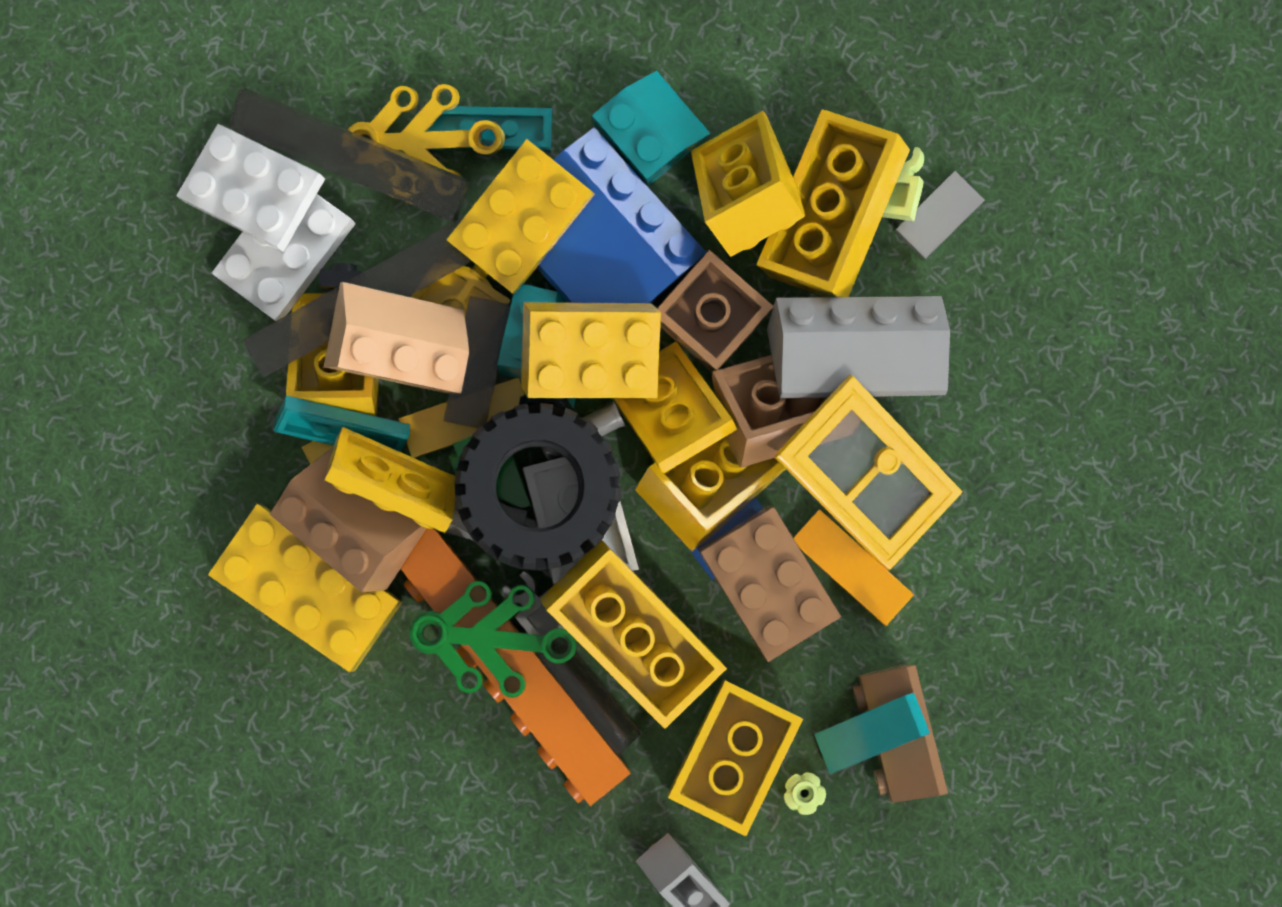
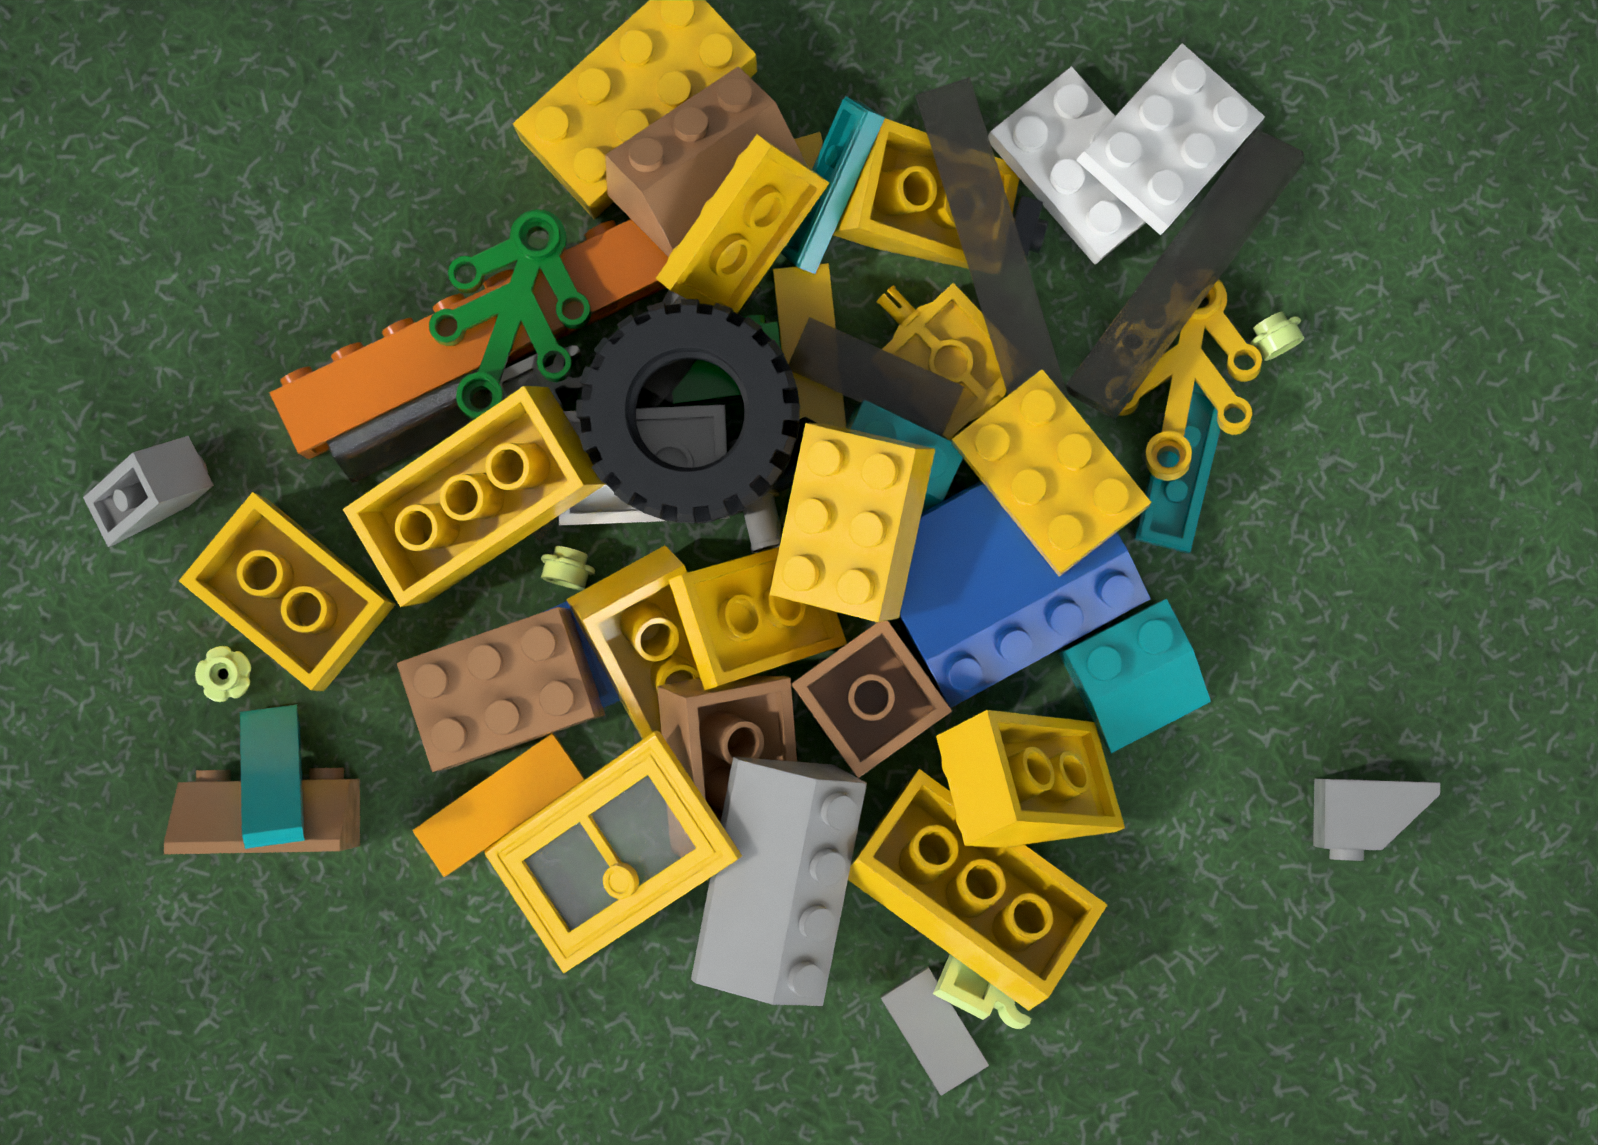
camera: 105 degrees right, 0 degrees up
light nougat slope [324,282,469,394] -> none
none -> yellowish green plate [541,546,595,590]
none -> yellowish green plate [1250,312,1304,361]

